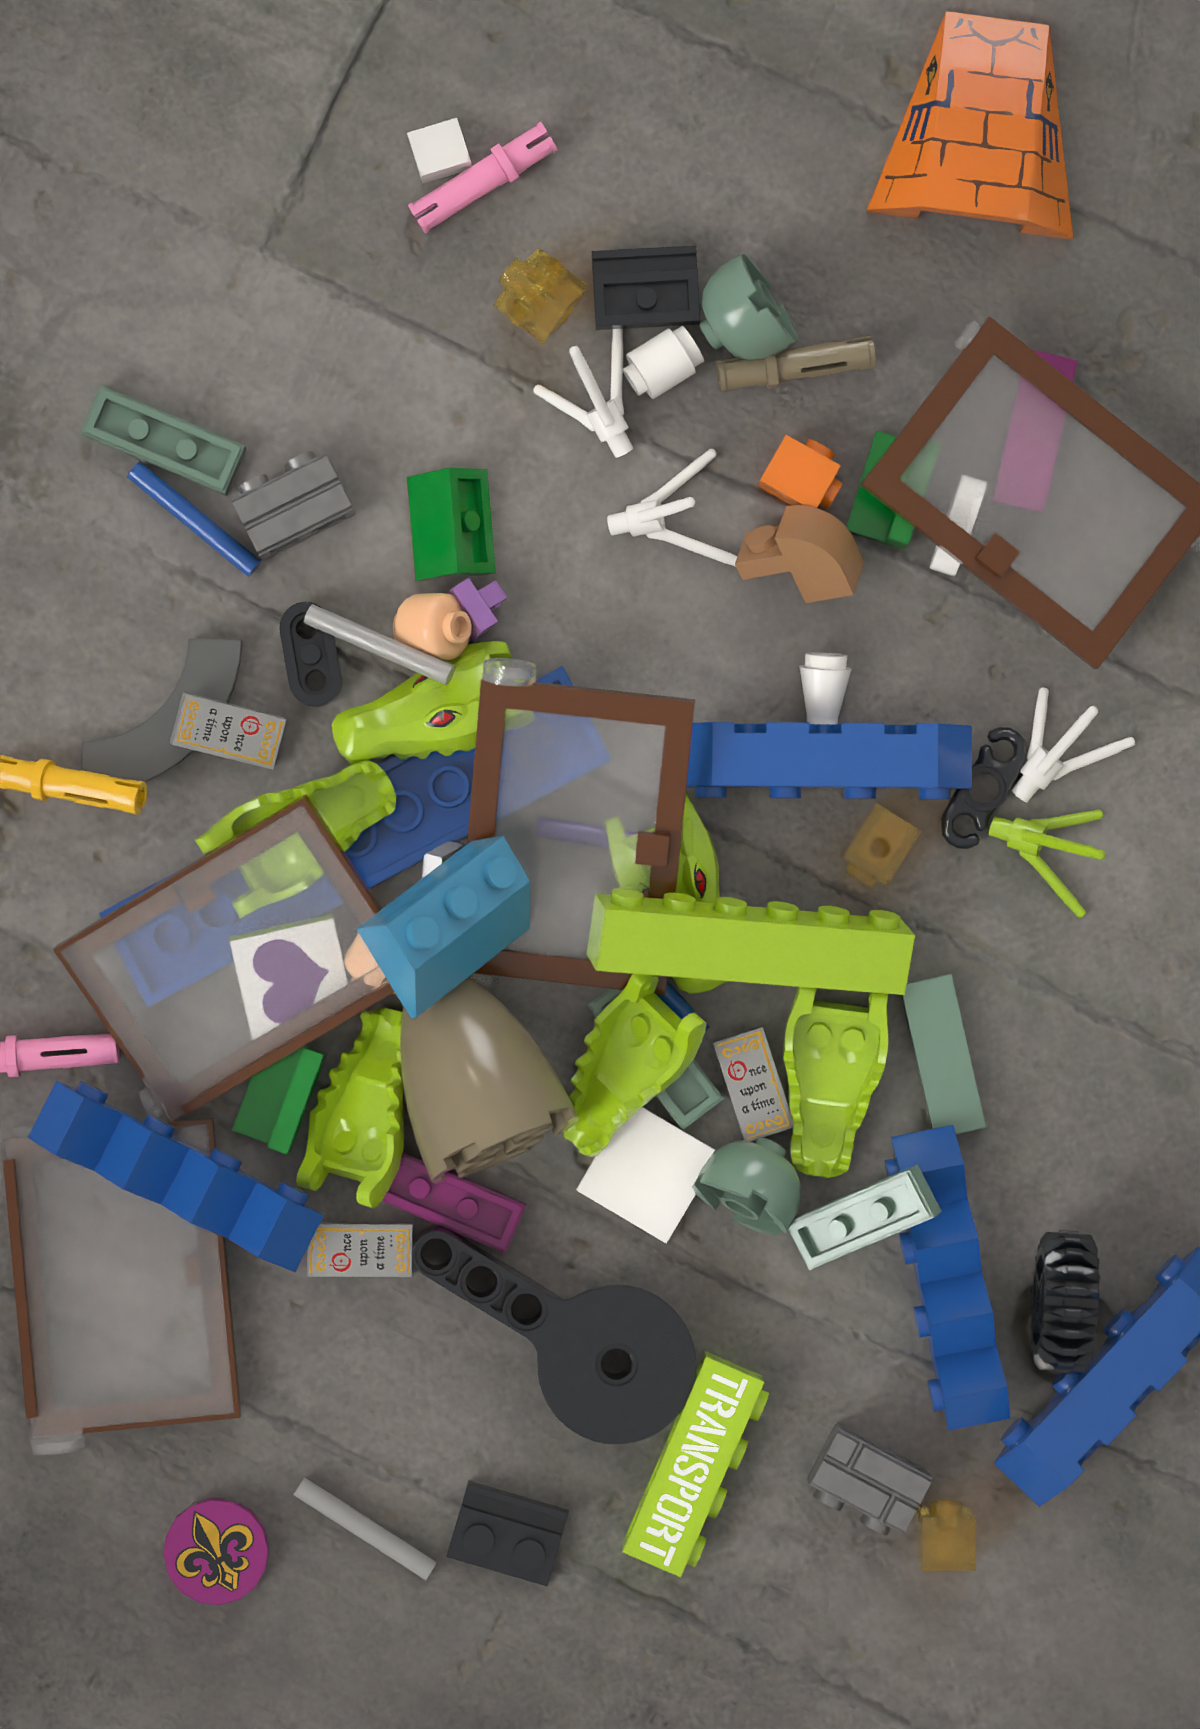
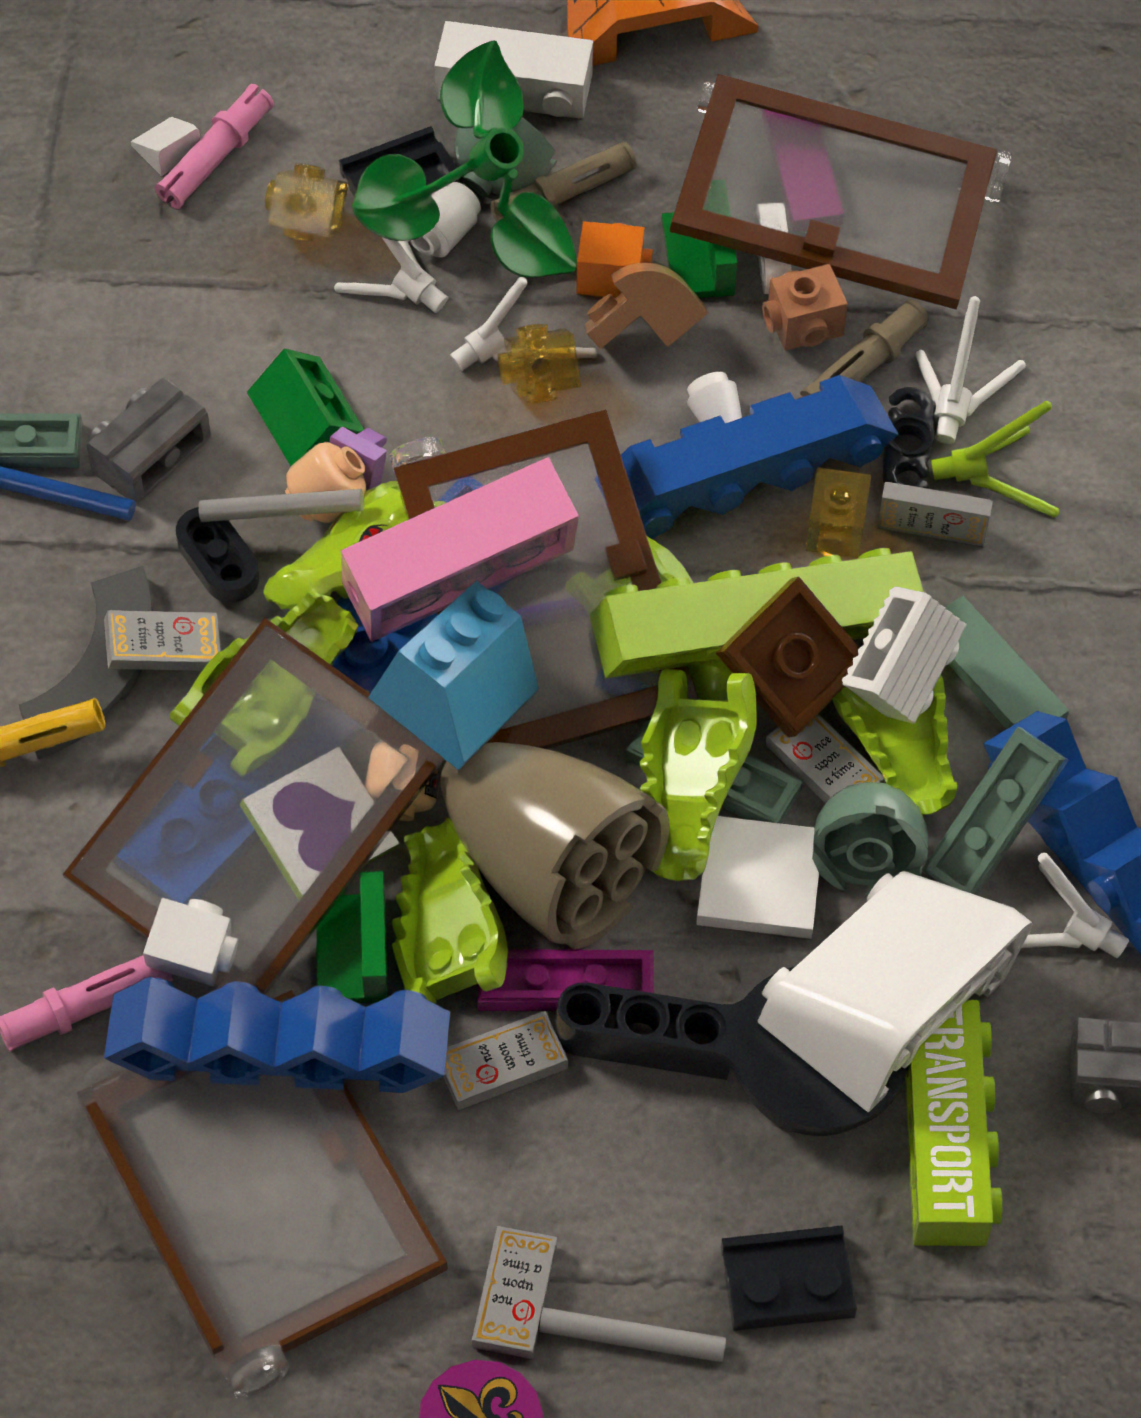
camera: 25 degrees left, 30 degrees down
none -> white brick [143,898,239,987]
none -> bright pink brick [341,457,579,642]
none -> green plant [352,40,577,278]
none -> white brick [434,21,593,119]
none -> light grey tile [472,1226,557,1359]
none -> clear yellow brick [498,324,581,403]
none -> reddish brown tile [716,576,859,737]
none -> white windscreen [758,871,1033,1112]
none -> nougat brick [762,264,848,351]
none -> dark tan pin [799,299,928,398]
none -> white brick [842,586,967,724]
none -> light grey tile [877,482,993,547]
none -> white plant [1021,853,1129,958]

